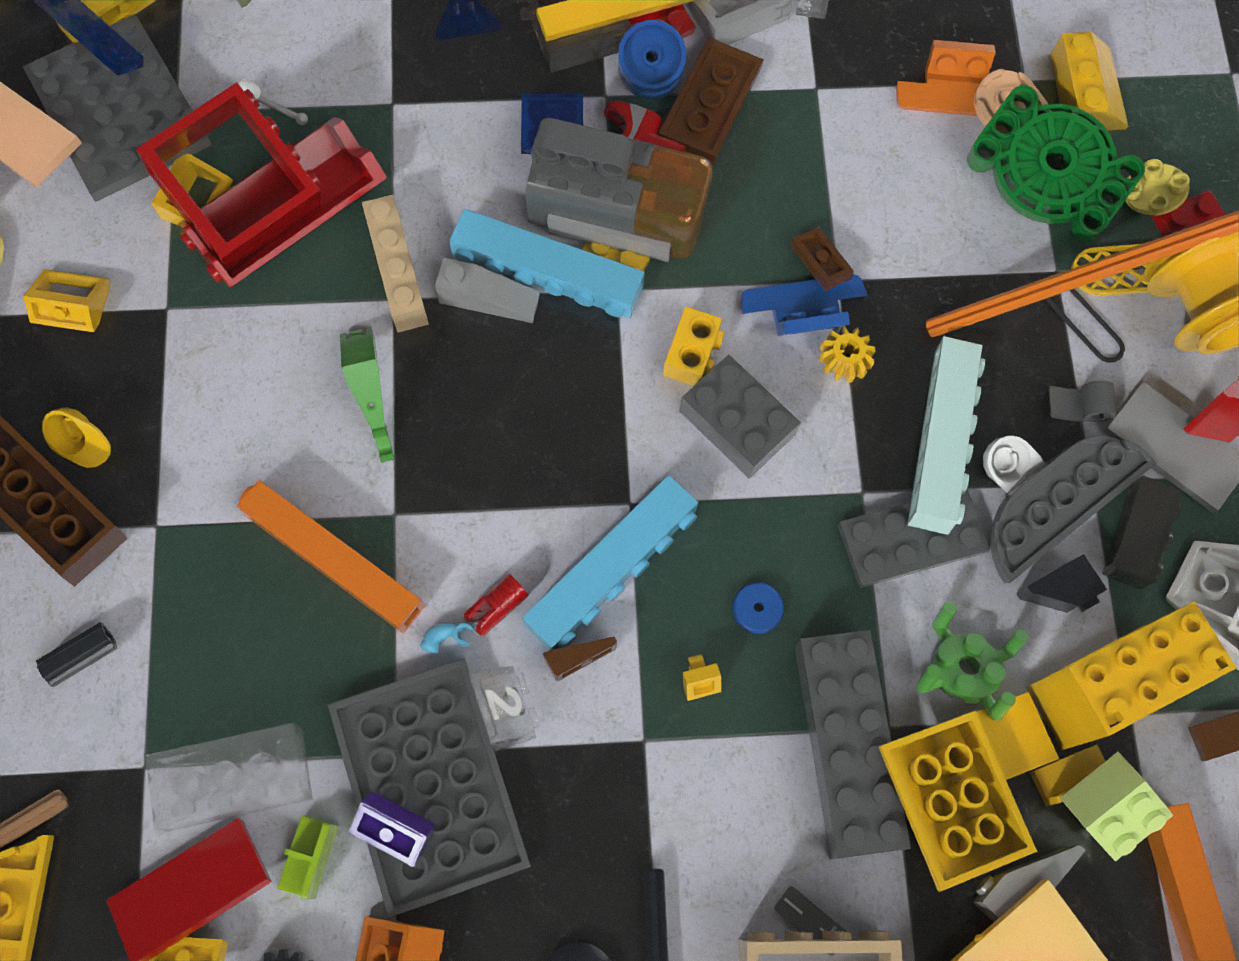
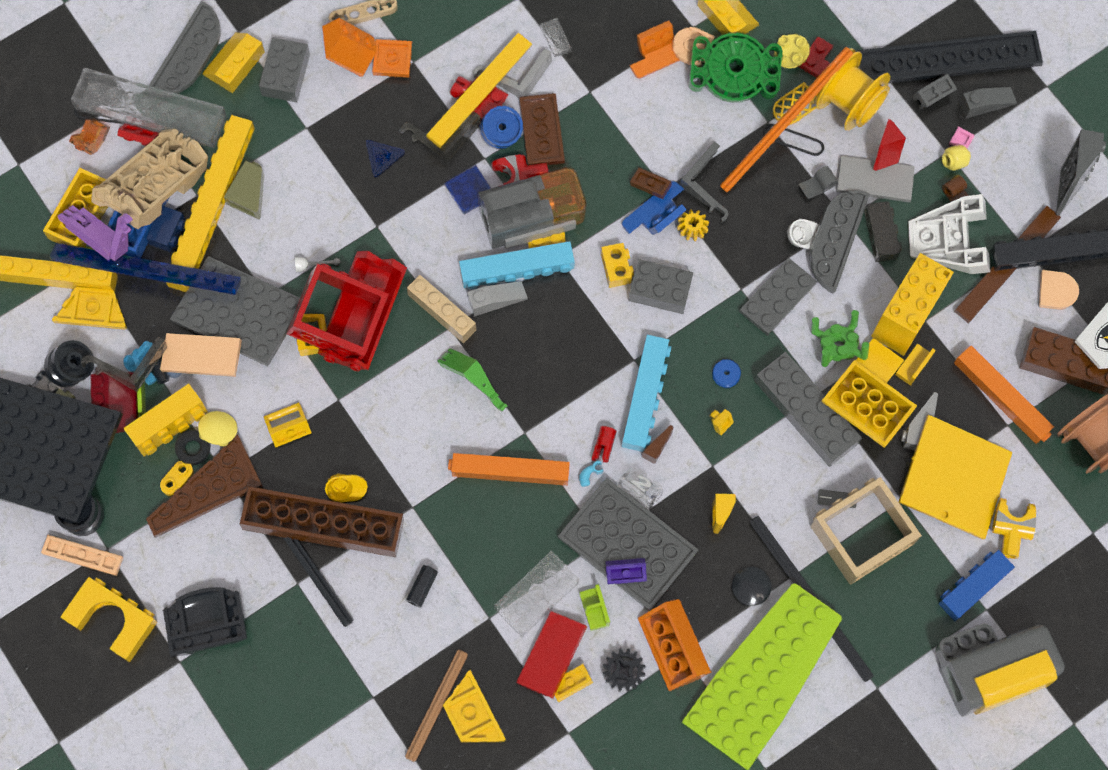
camera: 30 degrees left, 0 degrees up
light aqua brick [908,336,985,535] -> none
black slope [1016,554,1108,613] -> none
yellowish green brick [1060,752,1174,861] -> none
none -> dark grey hinge [679,141,728,223]
none -> yellow tile [712,494,736,534]

